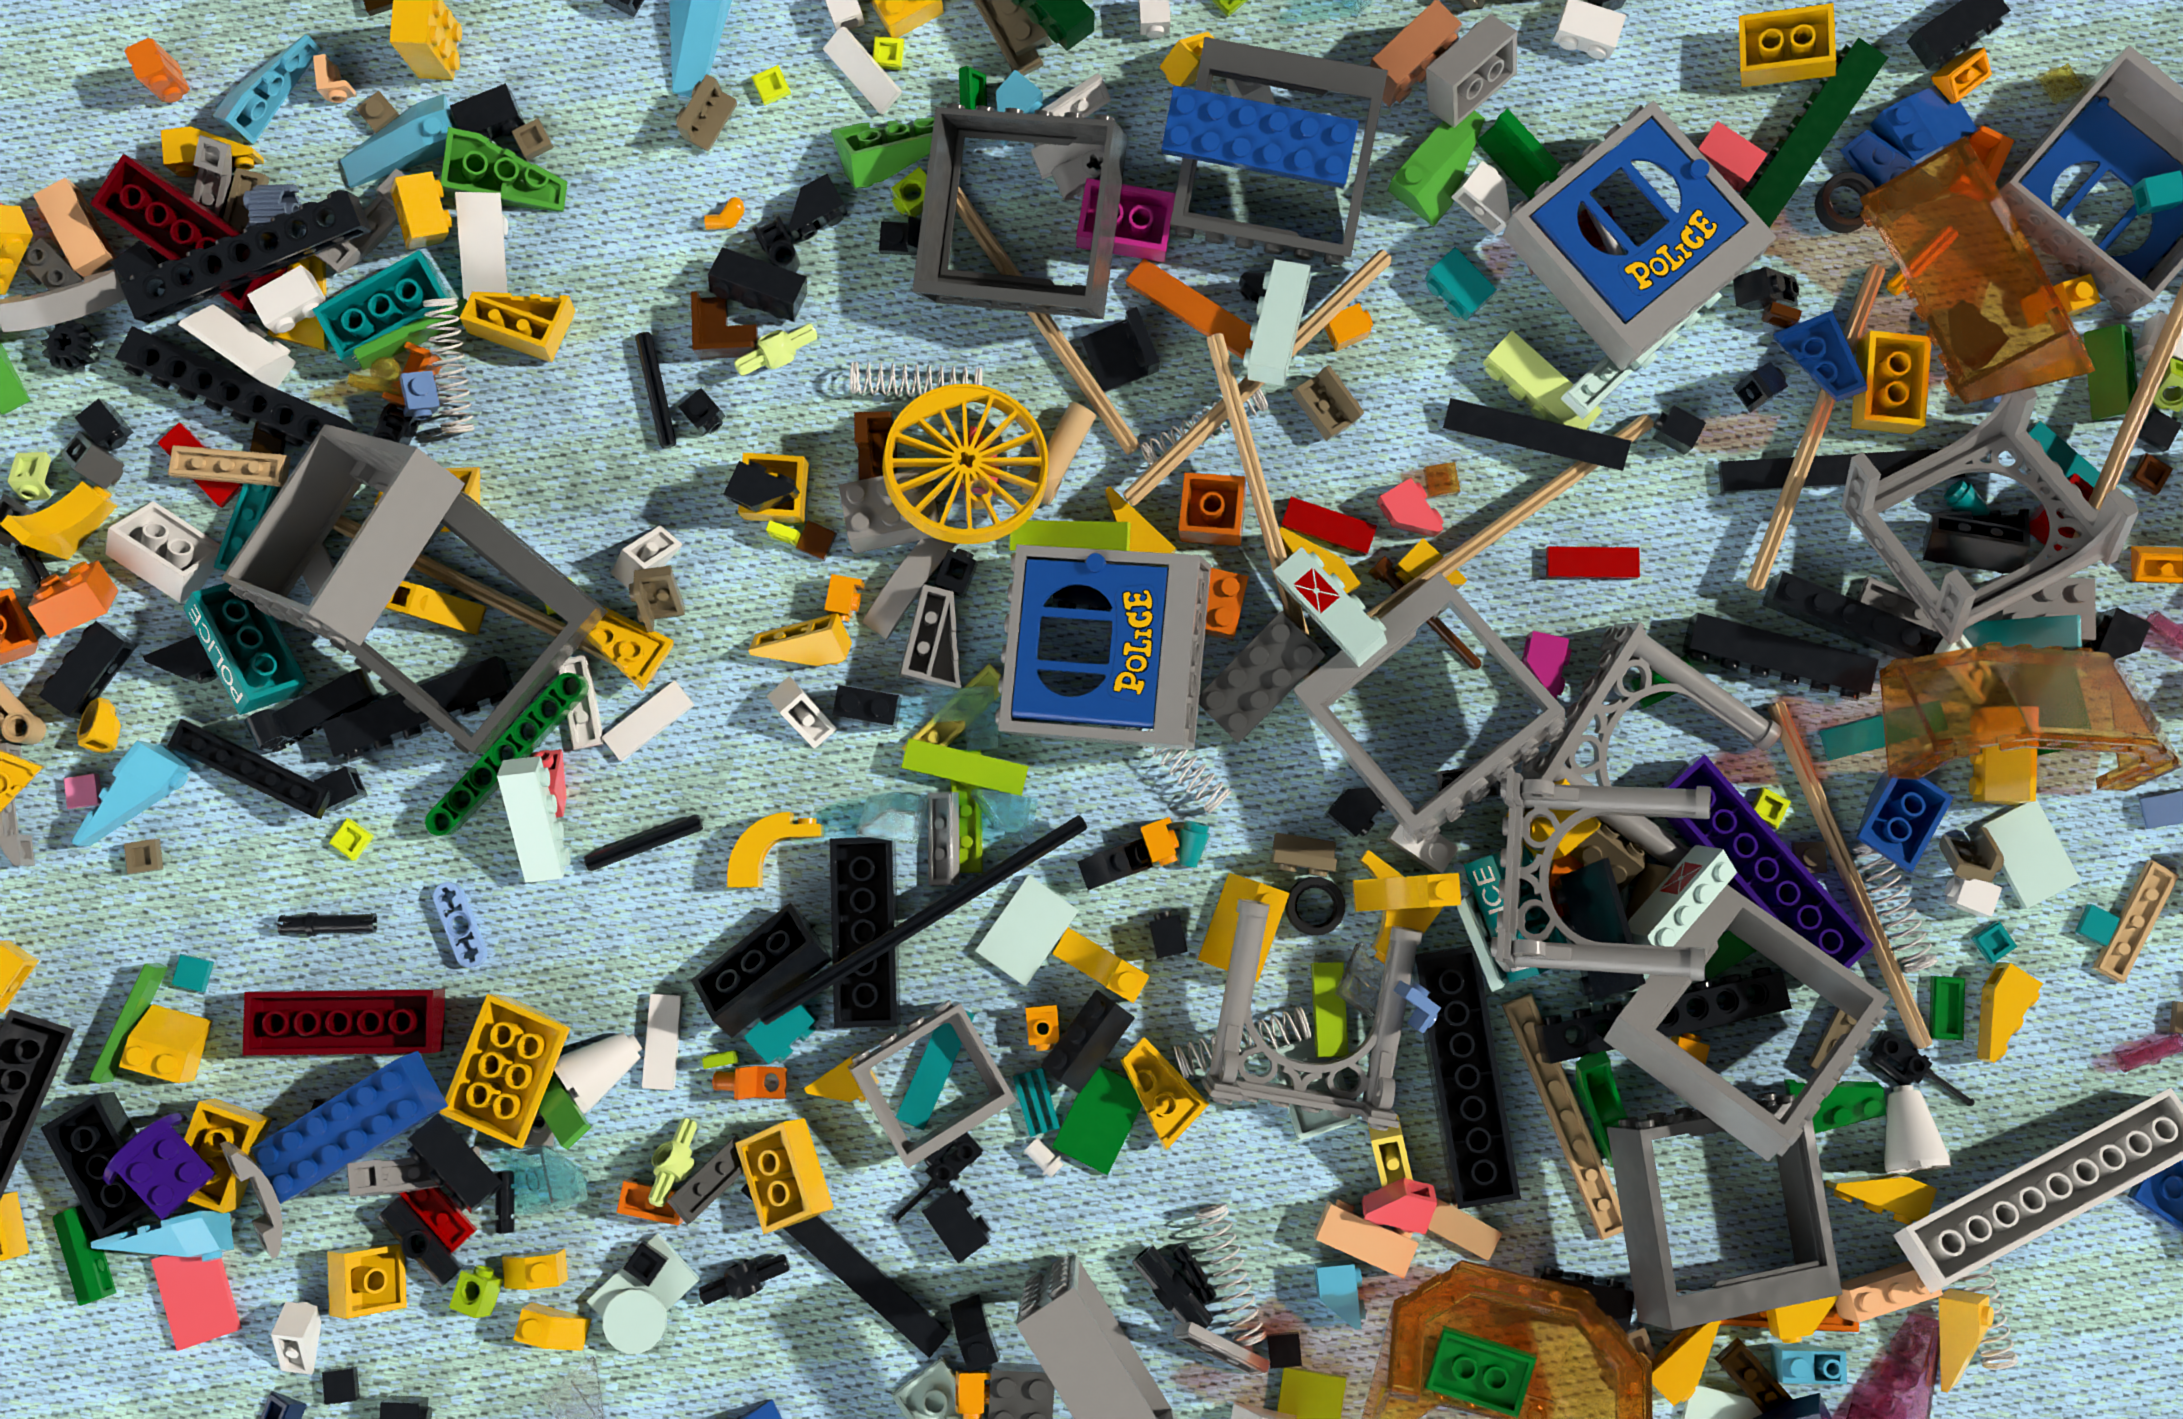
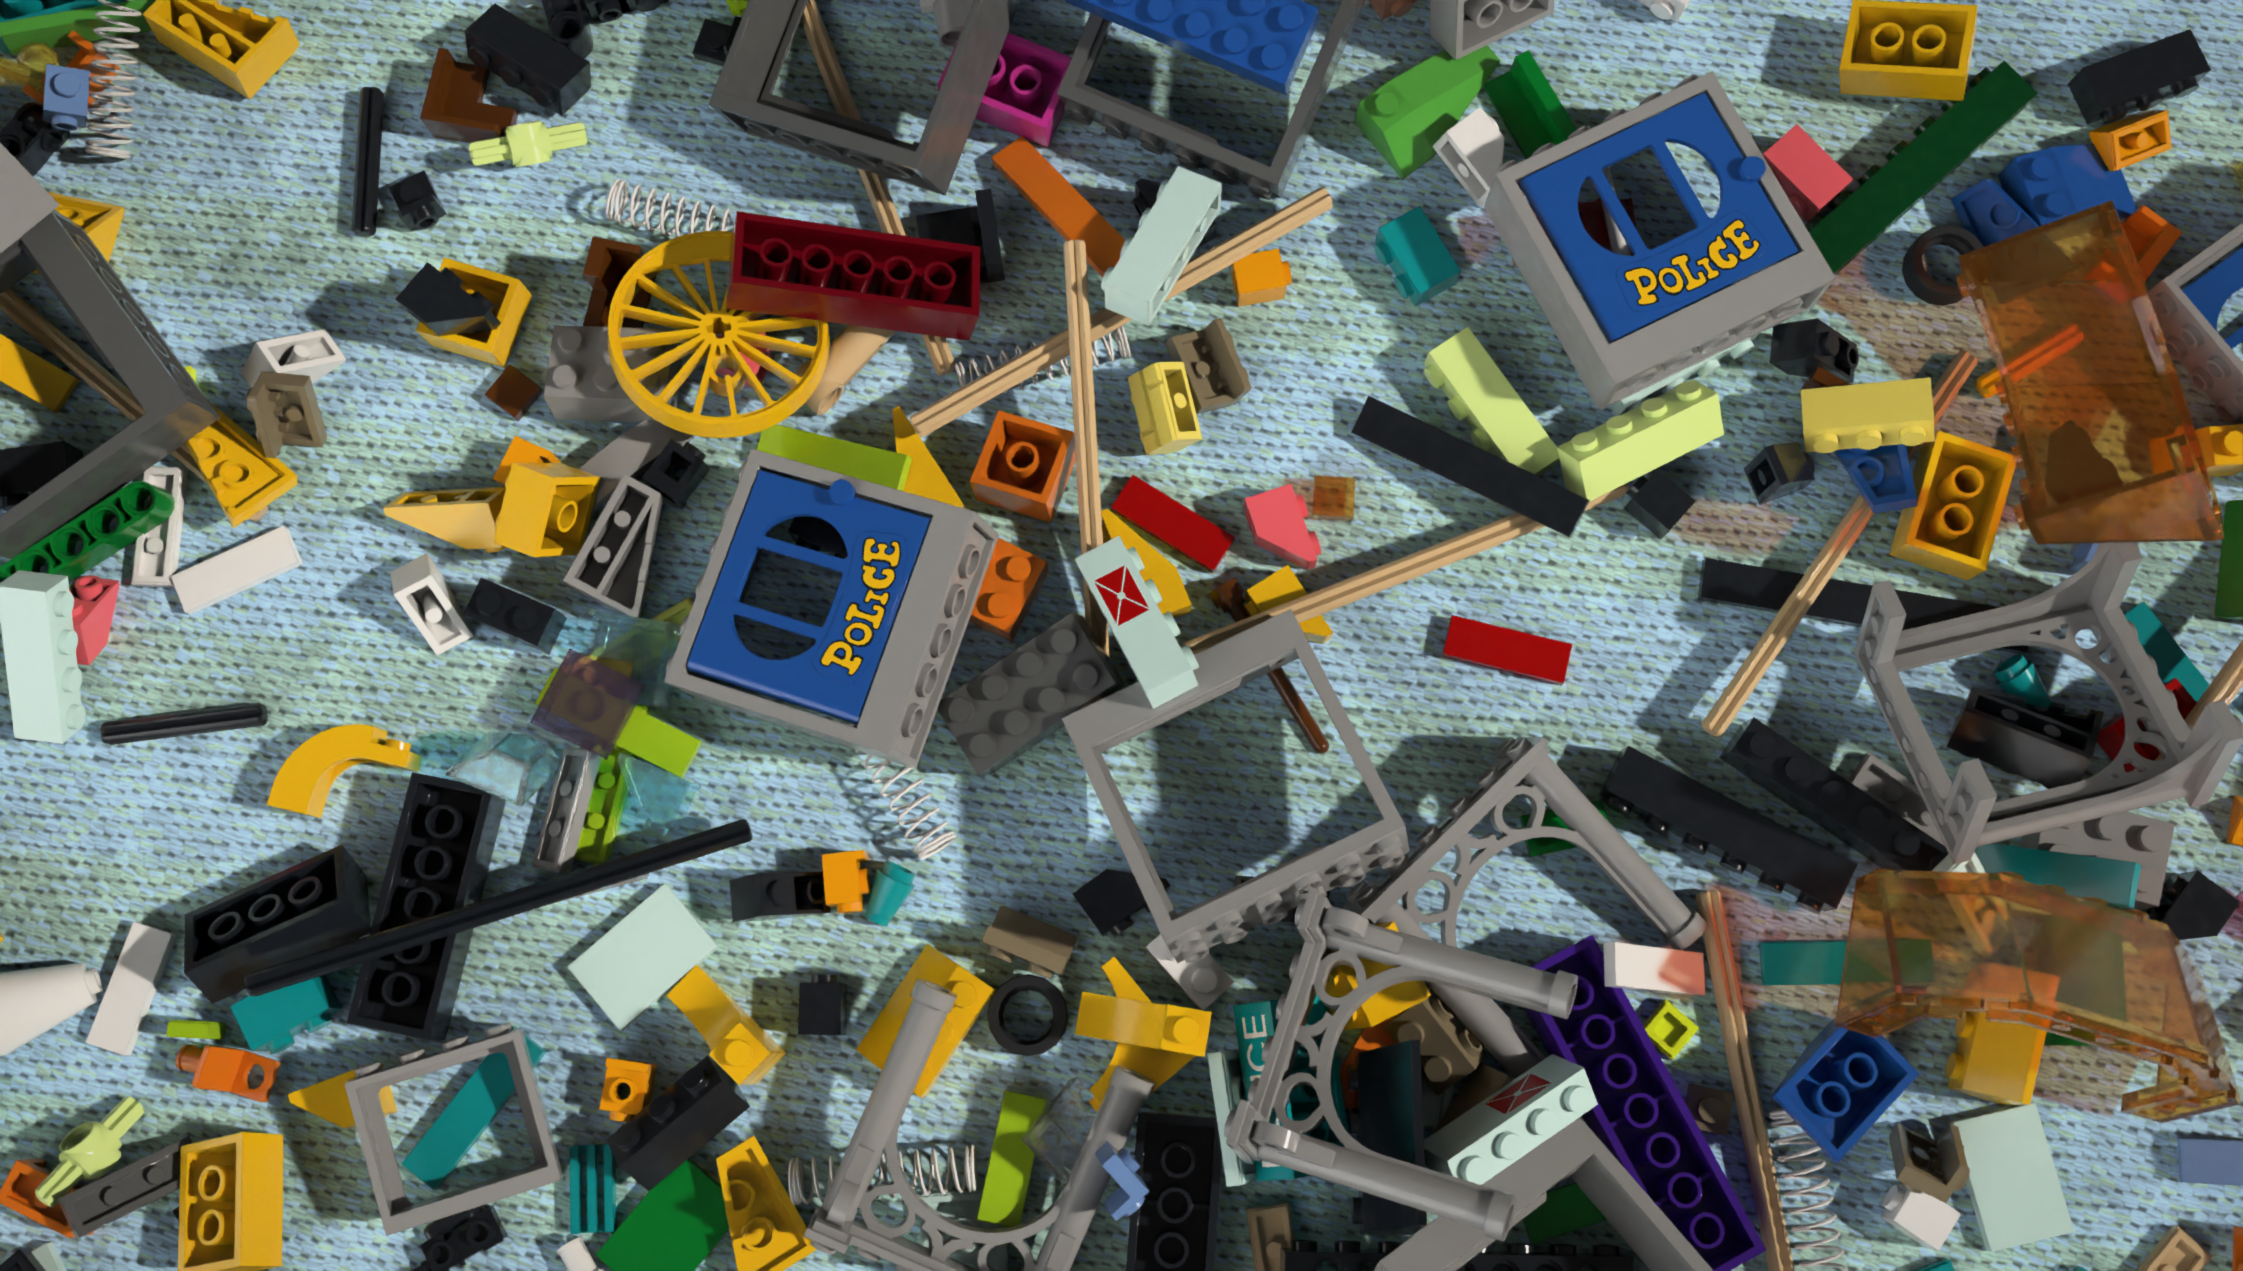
camera: 15 degrees right, 5 degrees down
neon yellow tile [766,520,801,546] -> none
dark pink slope [1521,631,1572,699] -> none
light aqua tile [1560,355,1633,420] -> none
none -> yellow brick [493,463,600,557]
none -> tile [530,649,646,760]
none -> dark red brick [726,211,980,341]
none -> light yellow brick [1127,362,1202,455]
none -> yellowish green brick [1557,379,1724,502]
none -> tile [1604,942,1705,996]
none -> light yellow brick [1801,377,1935,453]

